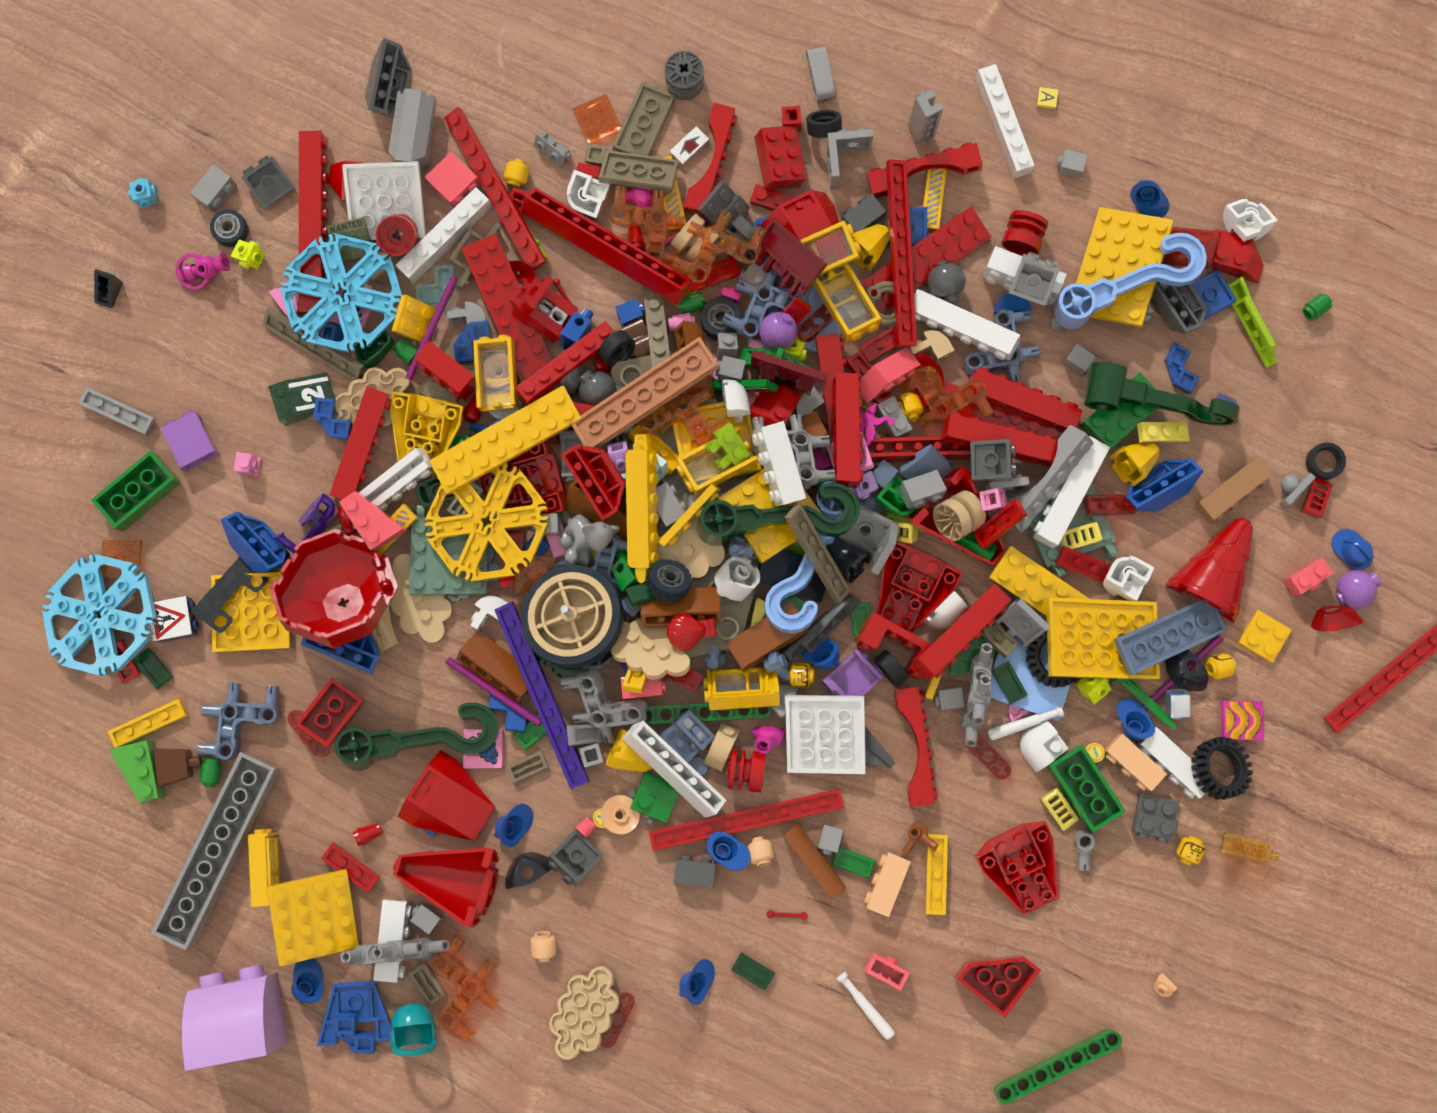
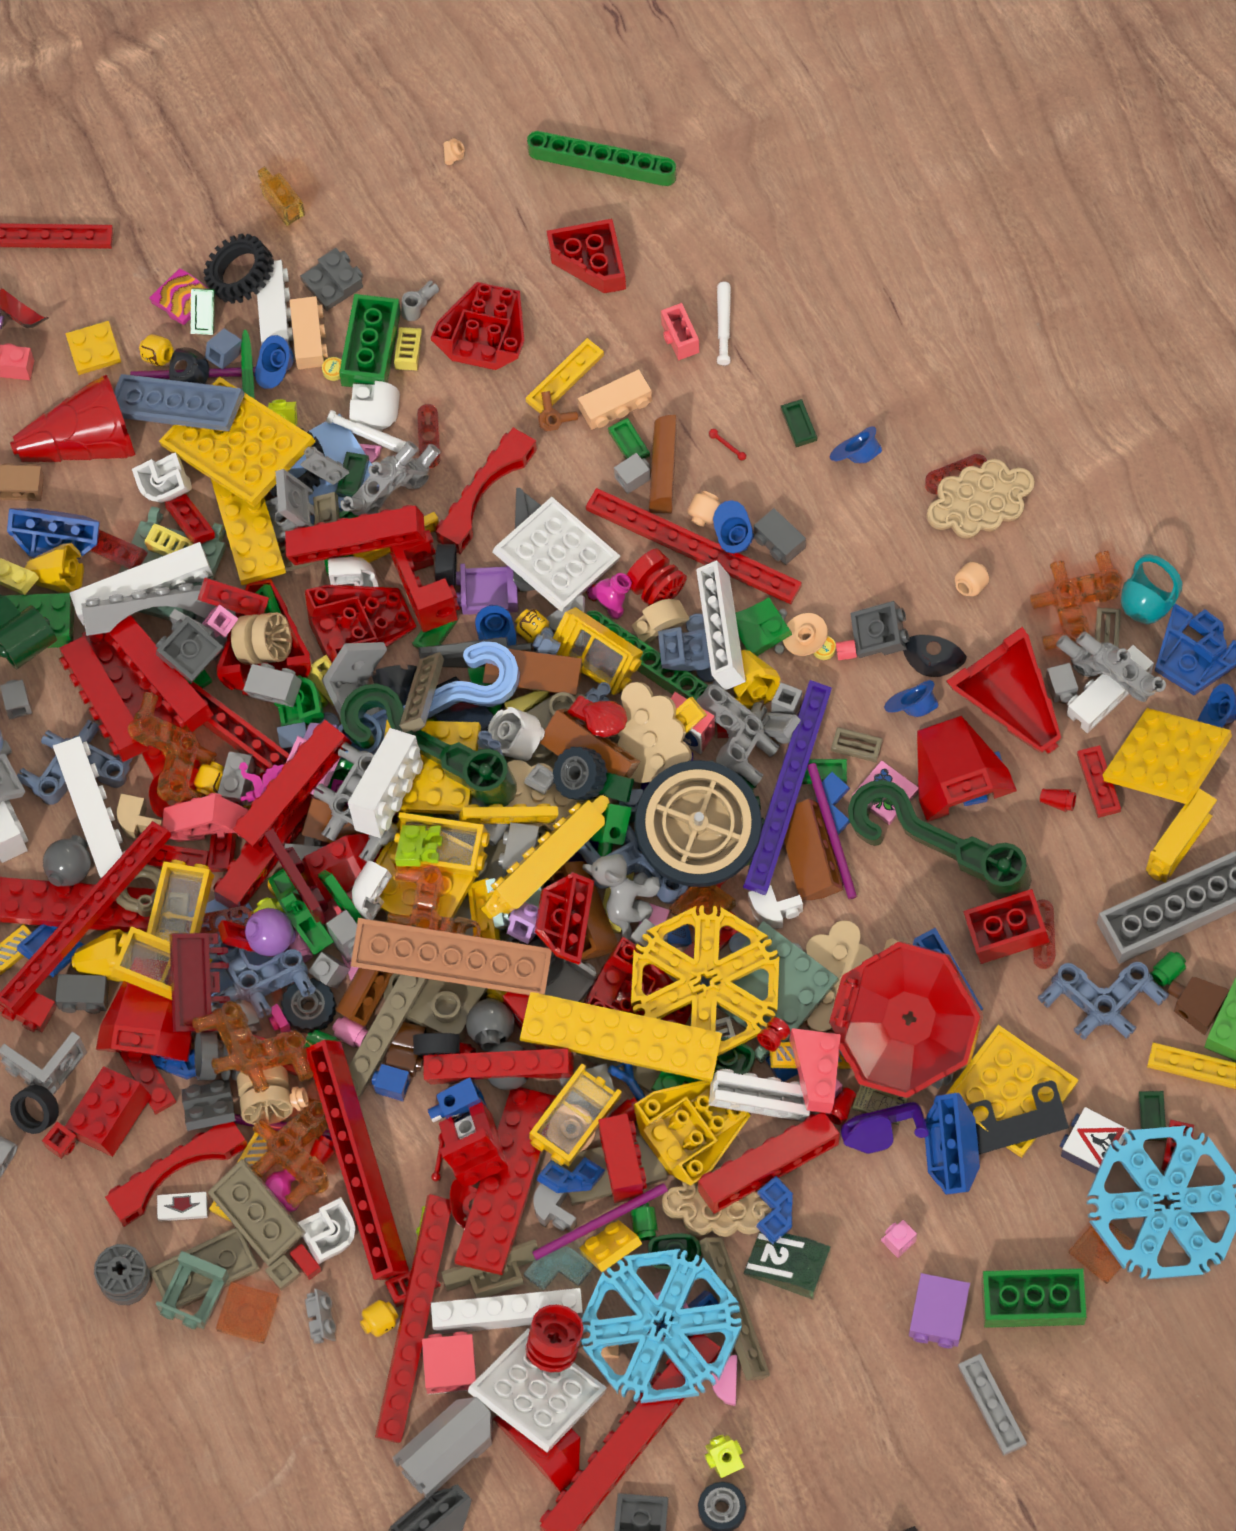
camera: 140 degrees left, 15 degrees down
dark pink piece [175,253,230,290] -> none
olive tile [326,217,374,262] -> none
sand blue slope [900,445,953,479] -> none
light grey brick [934,688,965,711] -> none
blue tile [993,293,1032,314] -> none
yellow head [1176,835,1206,866] -> none
none -> sand green panel [156,1251,229,1330]
none -> tile [191,288,215,335]
none -> light nougat plate [289,1087,309,1111]
none -> light grey hinge [300,447,349,485]
none -> light grey tile [524,763,554,795]
none -> red wheel [757,1017,791,1052]

